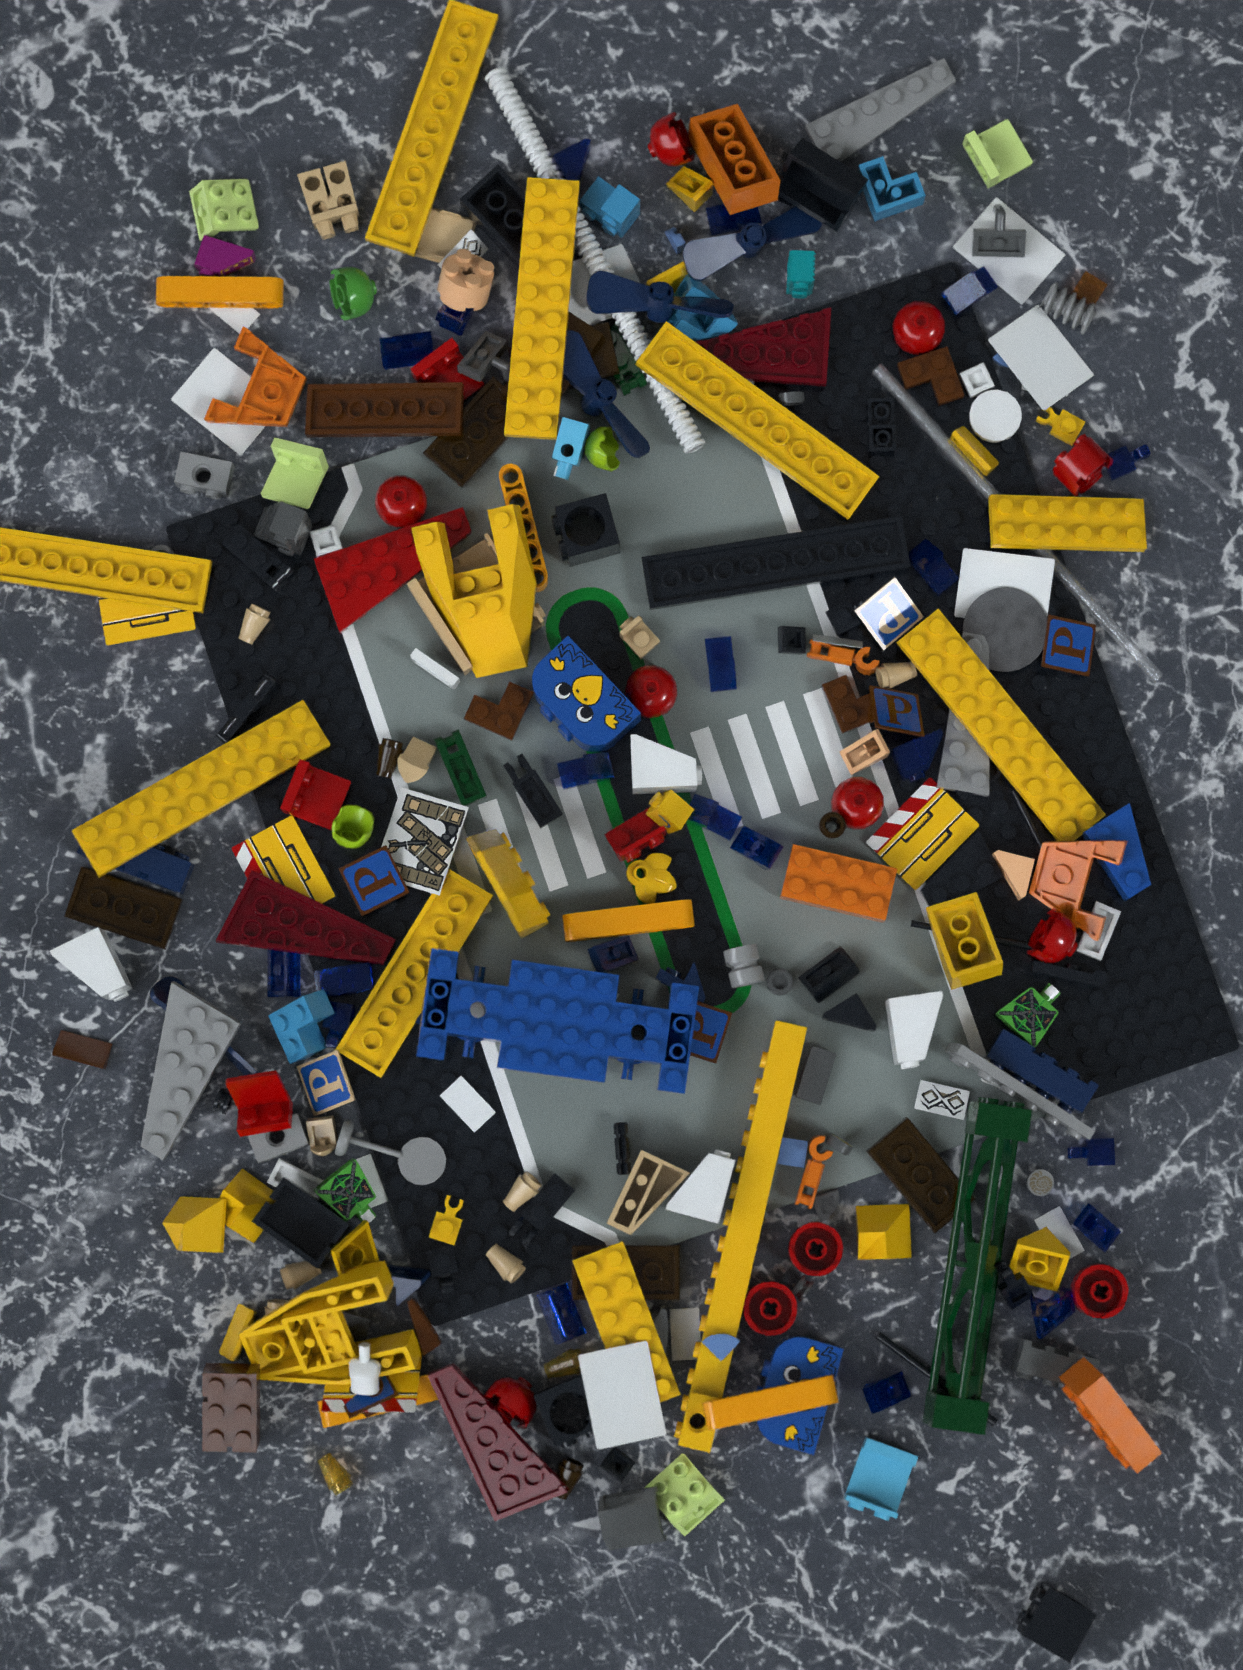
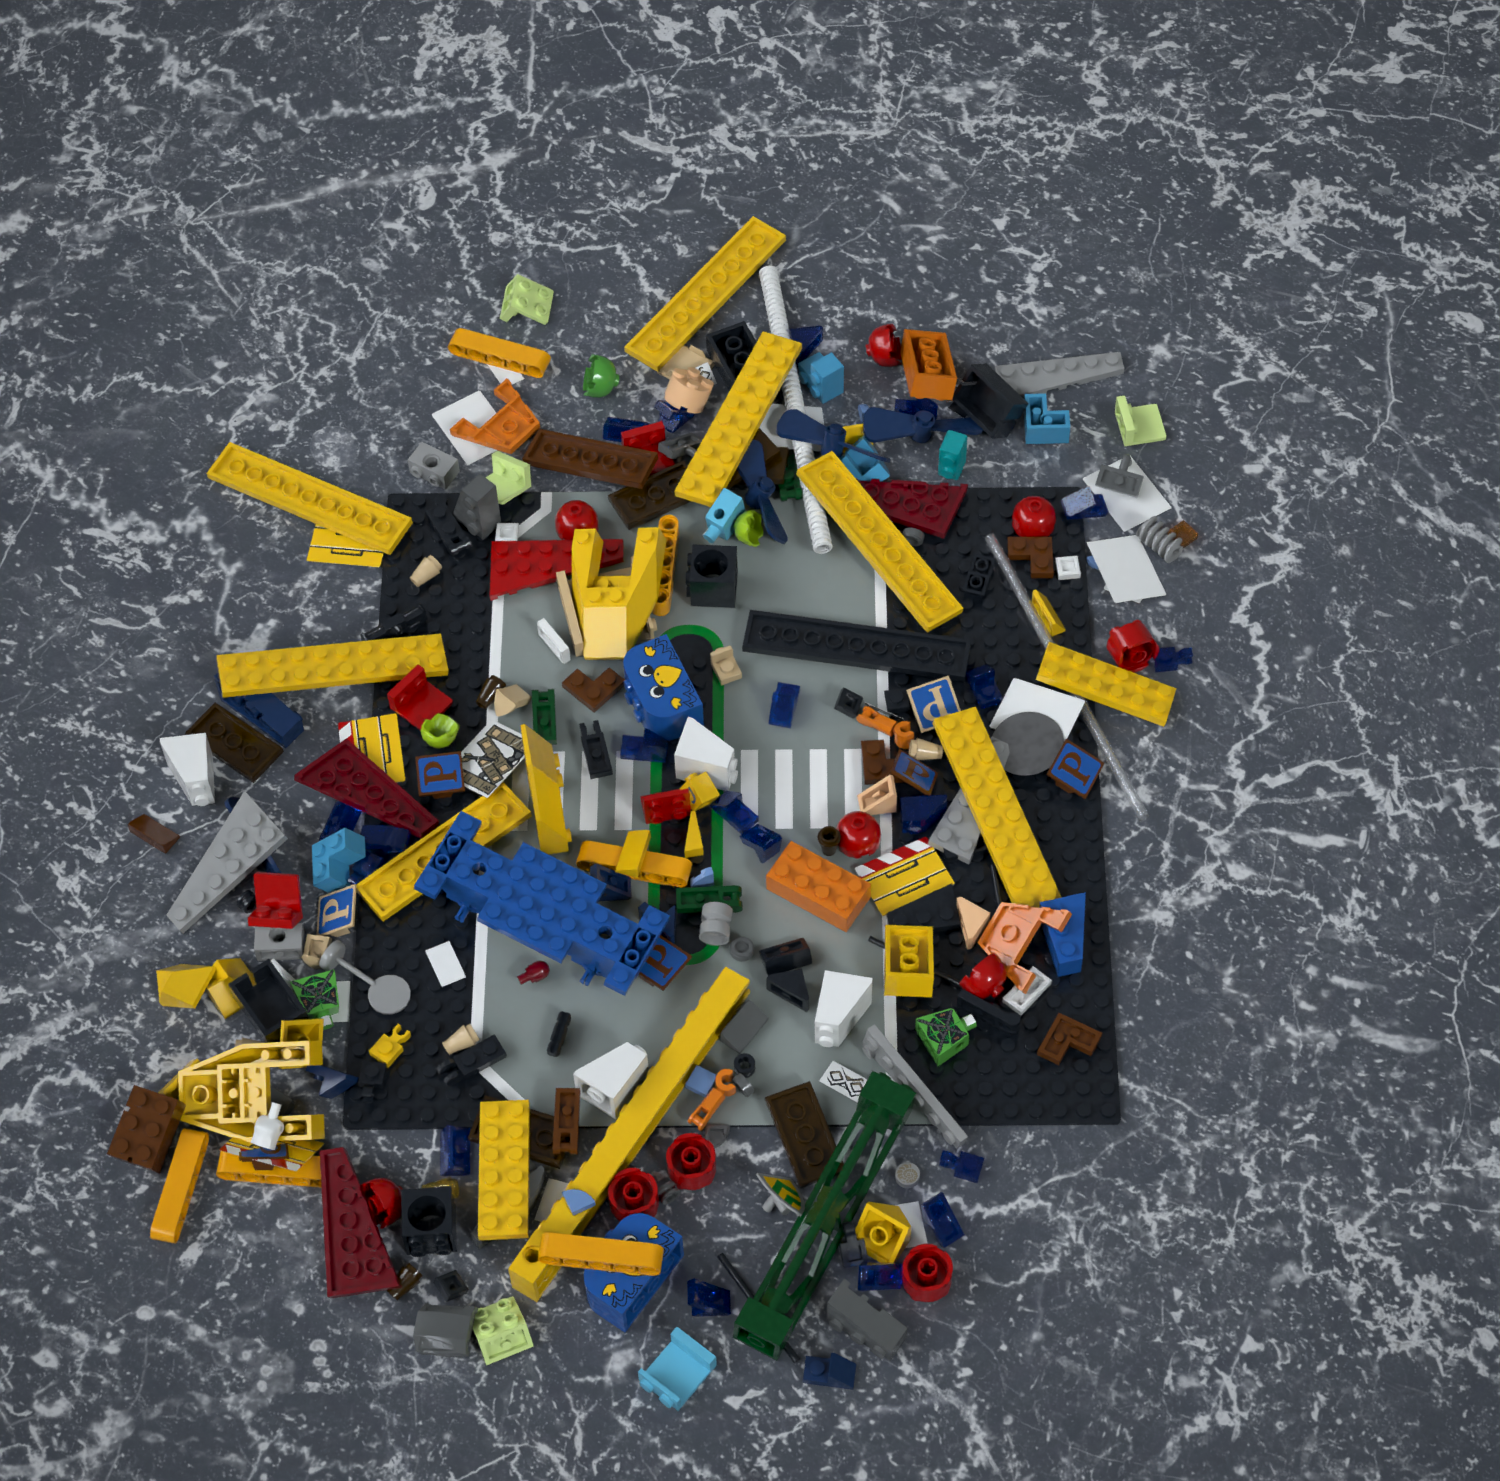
camera: 20 degrees right, 25 degrees down
magenta slope [194,235,256,277] -> none
tan hips [297,161,360,240] -> none
clear yellow cone [317,1453,353,1495] -> none
reddish brown slope [407,1298,442,1356] -> none
tan cone [486,1244,526,1283] -> none
white sticker [578,1341,666,1449] -> none
tan wedge [606,1150,690,1235] -> none
red cylinder [625,665,677,718] -> none
yellow plate [626,853,676,904] -> none
yellow slope [666,166,714,212] -> none
yellow slope [856,1204,912,1260] -> none
white tile [969,390,1022,443] -> none
dark blue wedge [984,1029,1099,1115] -> none
yellow plate [1035,407,1086,446] -> none
orange brick [1059,1357,1162,1474] -> none
none -> light orange beam [150,1128,209,1244]
none -> dark red cylinder [517,961,550,985]
none -> reddish brown plate [553,1088,581,1155]
none -> yellow slope [615,830,651,877]
none -> dark green plate [676,885,743,913]
none -> yellow piece [684,811,703,858]
none -> medium blue tile [690,867,714,887]
none -> black bush [734,1053,756,1078]
none -> shield [756,1173,805,1217]
none -> dark blue slope [803,1352,856,1390]
none -> reddish brown plate [1037,1013,1102,1065]

